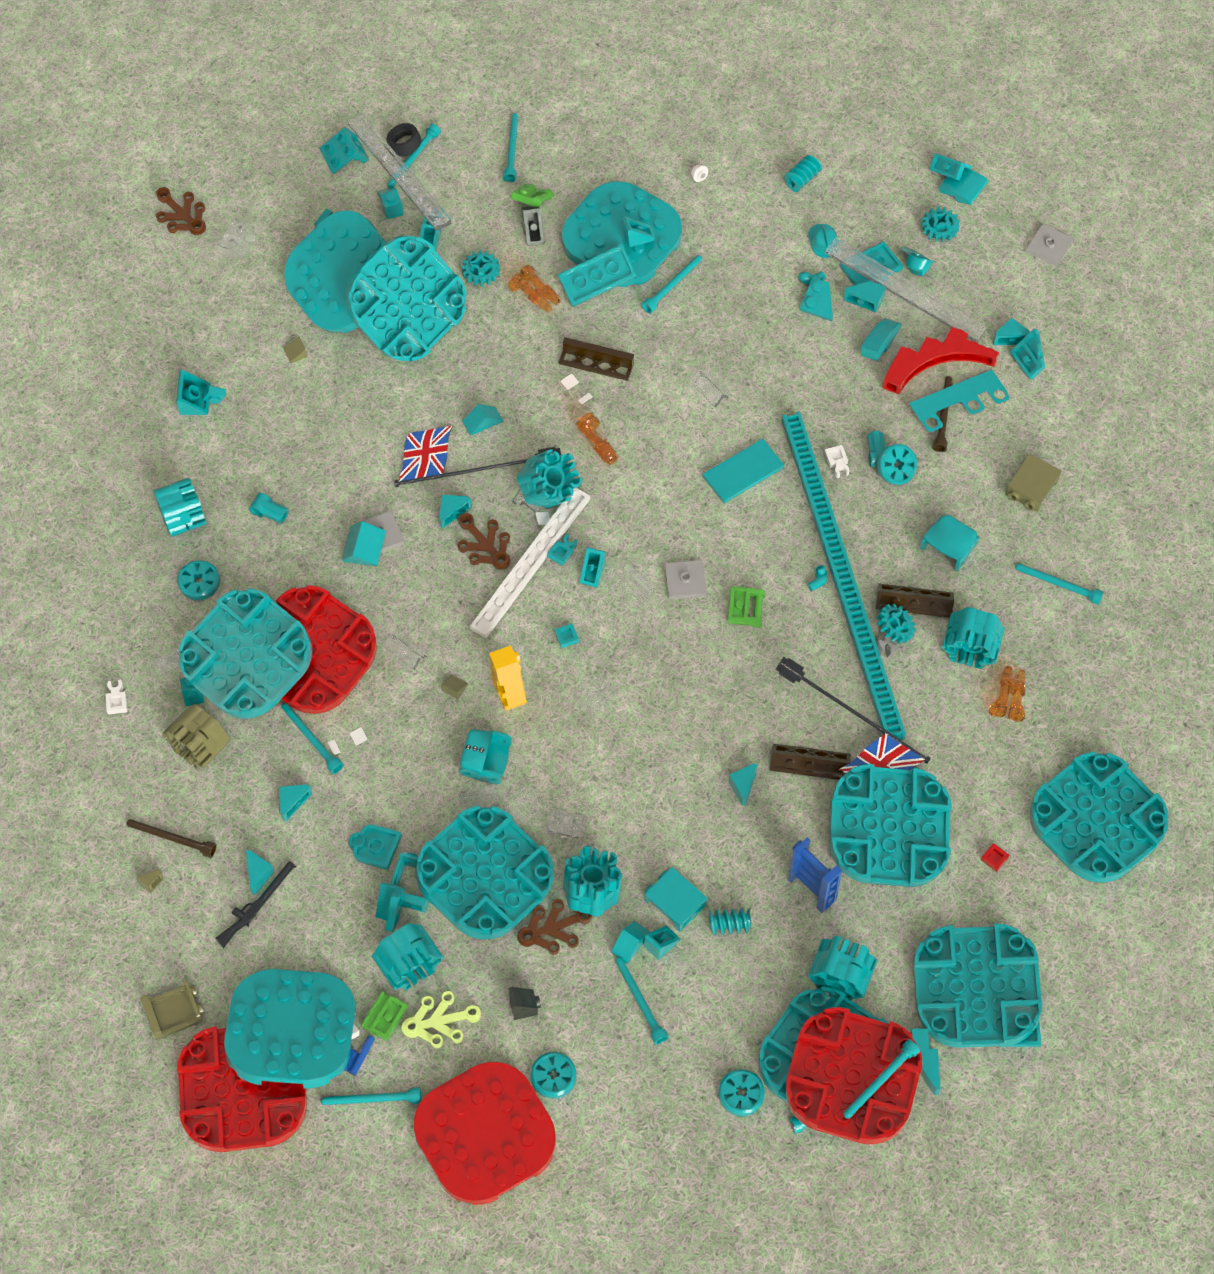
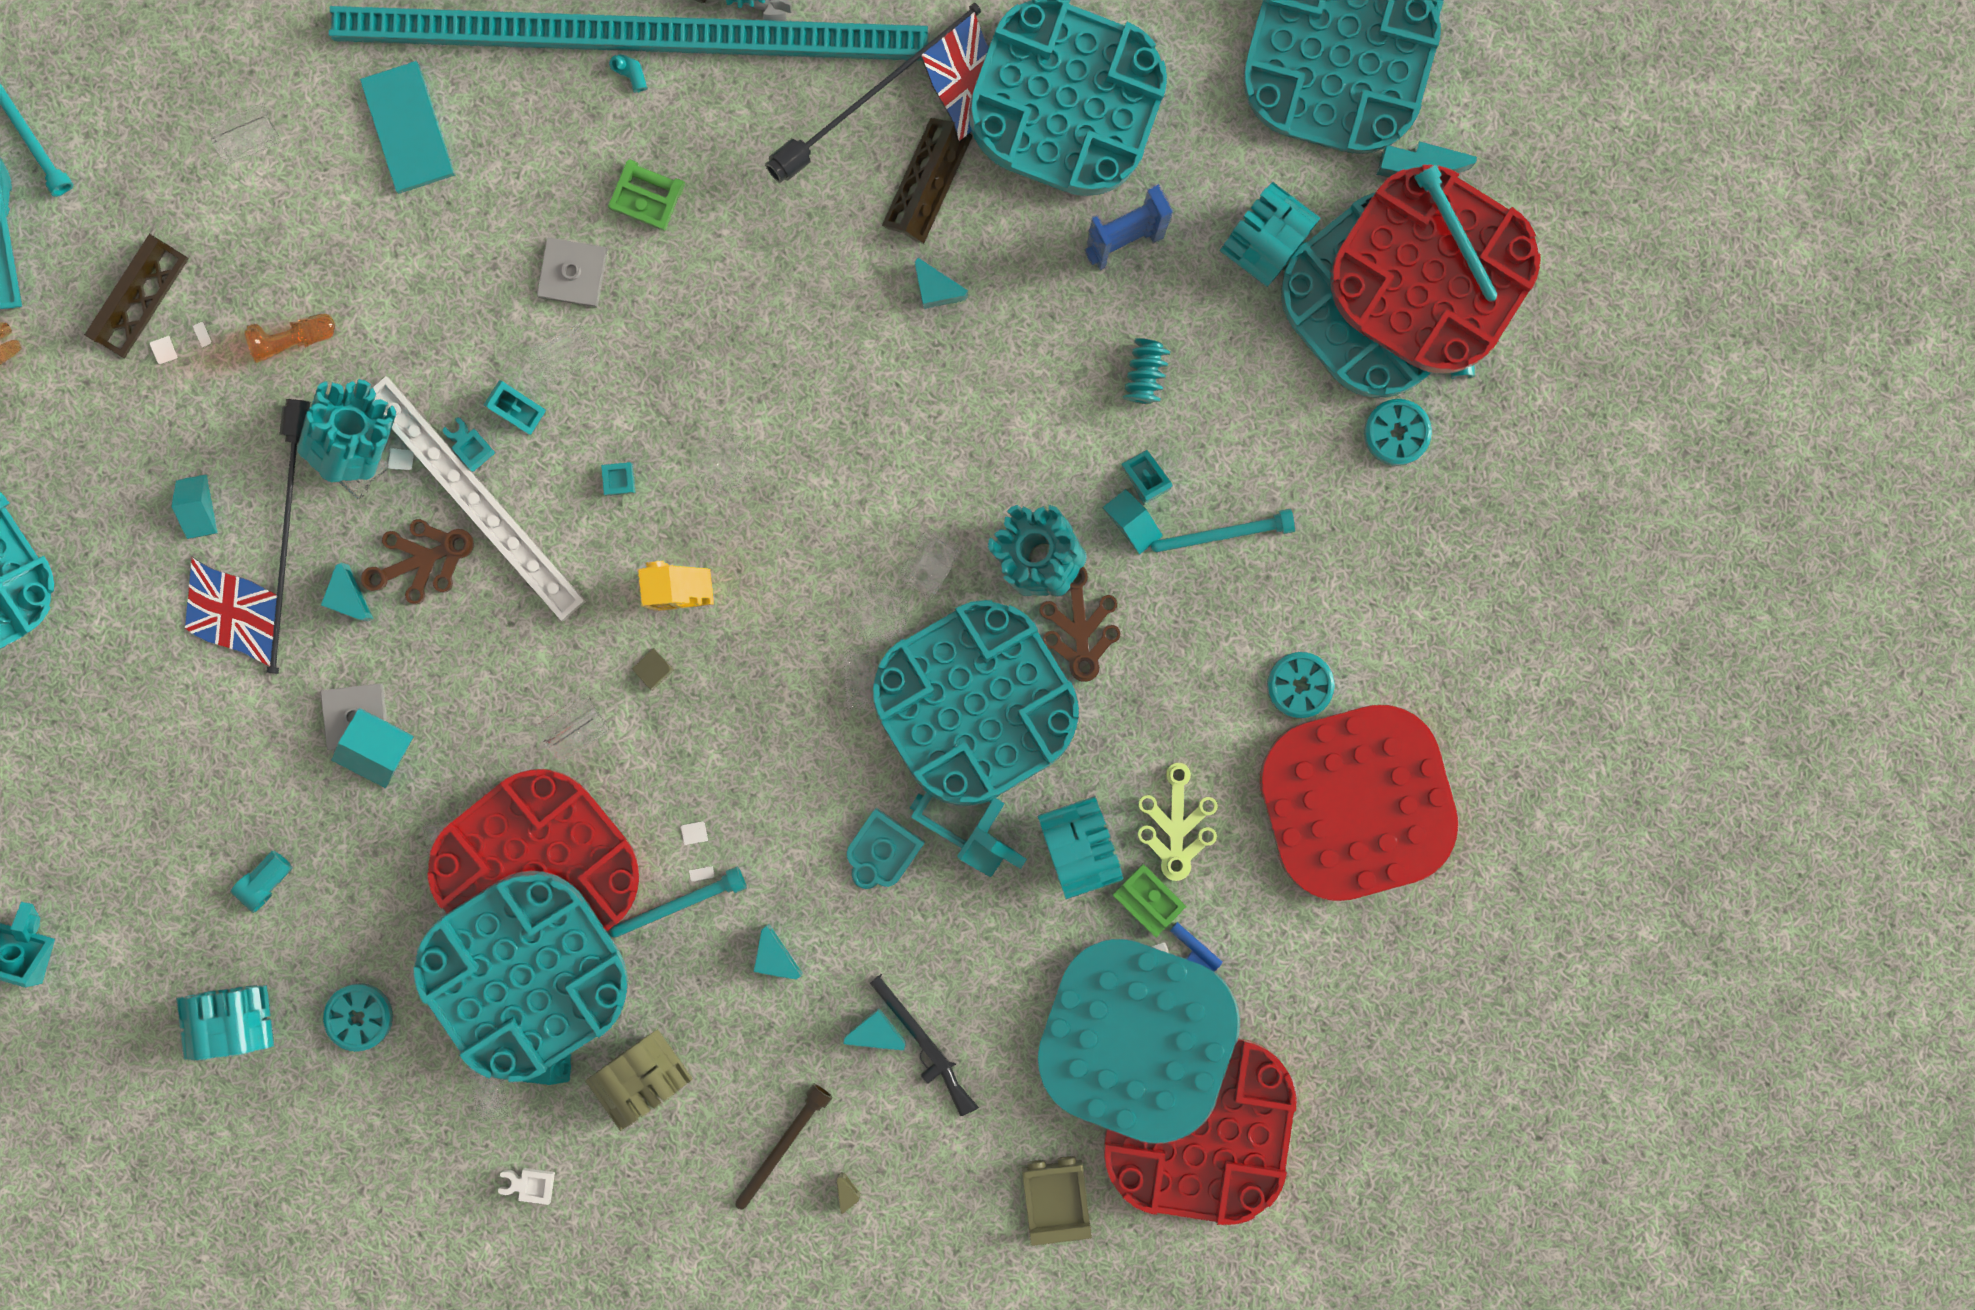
camera: 75 degrees left, 25 degrees up
teal piece [321,1087,421,1105] -> none
teal piece [458,729,512,785] -> none
pearl dark grey slope [508,987,541,1020] -> none
teal panel [644,867,708,932] -> none

